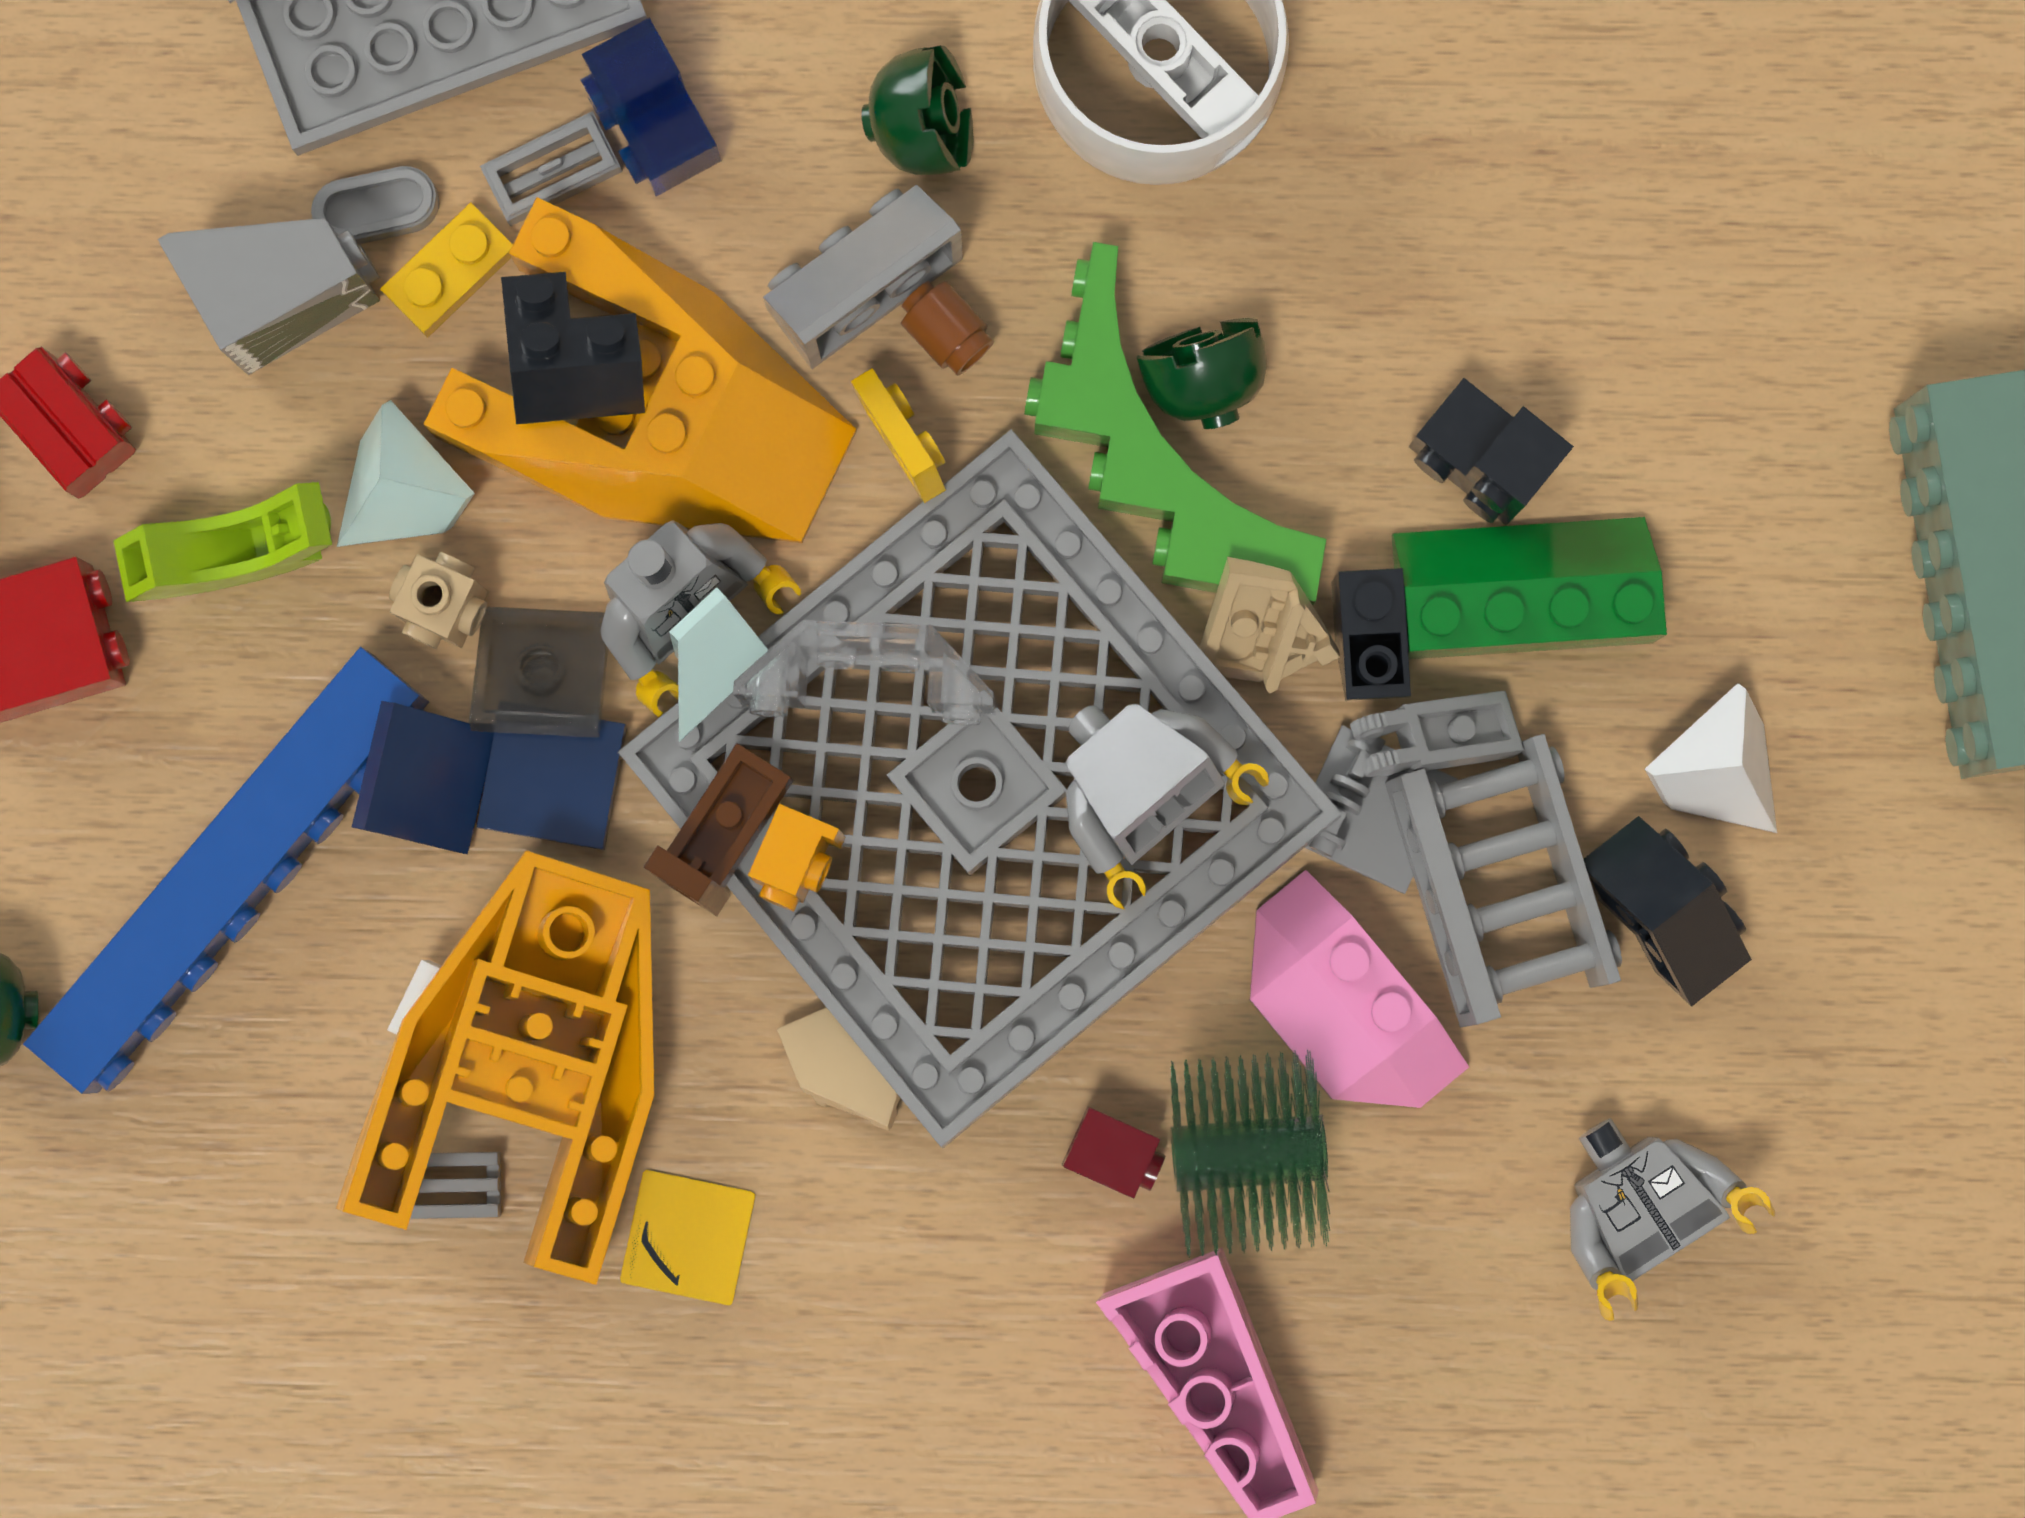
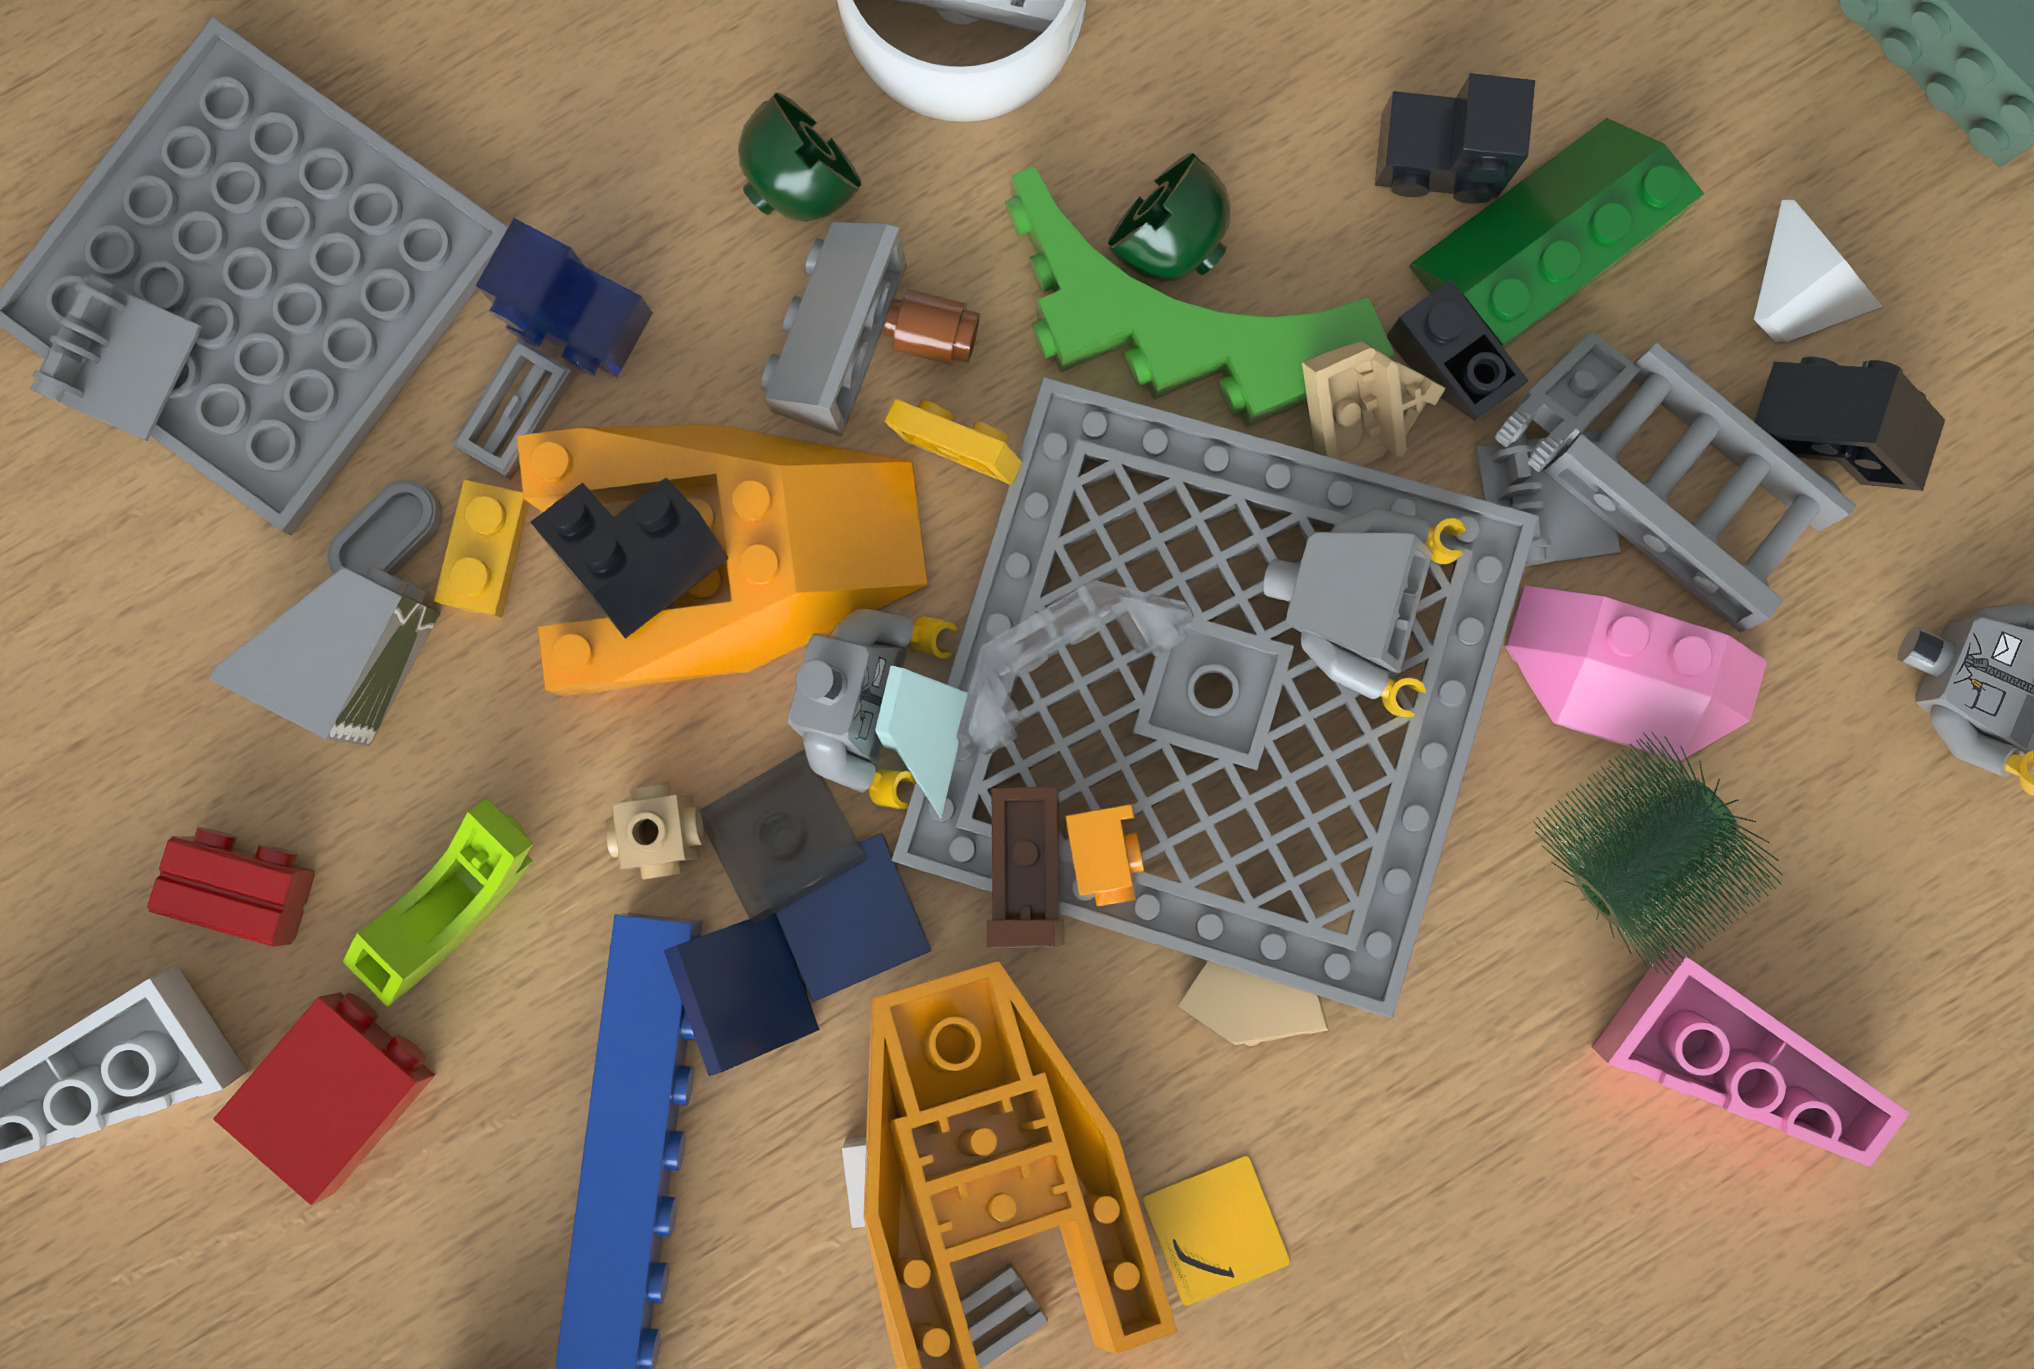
camera: 30 degrees left, 0 degrees up
light aqua slope [337,400,475,547] -> none
dark red brick [1062,1106,1166,1199] -> none

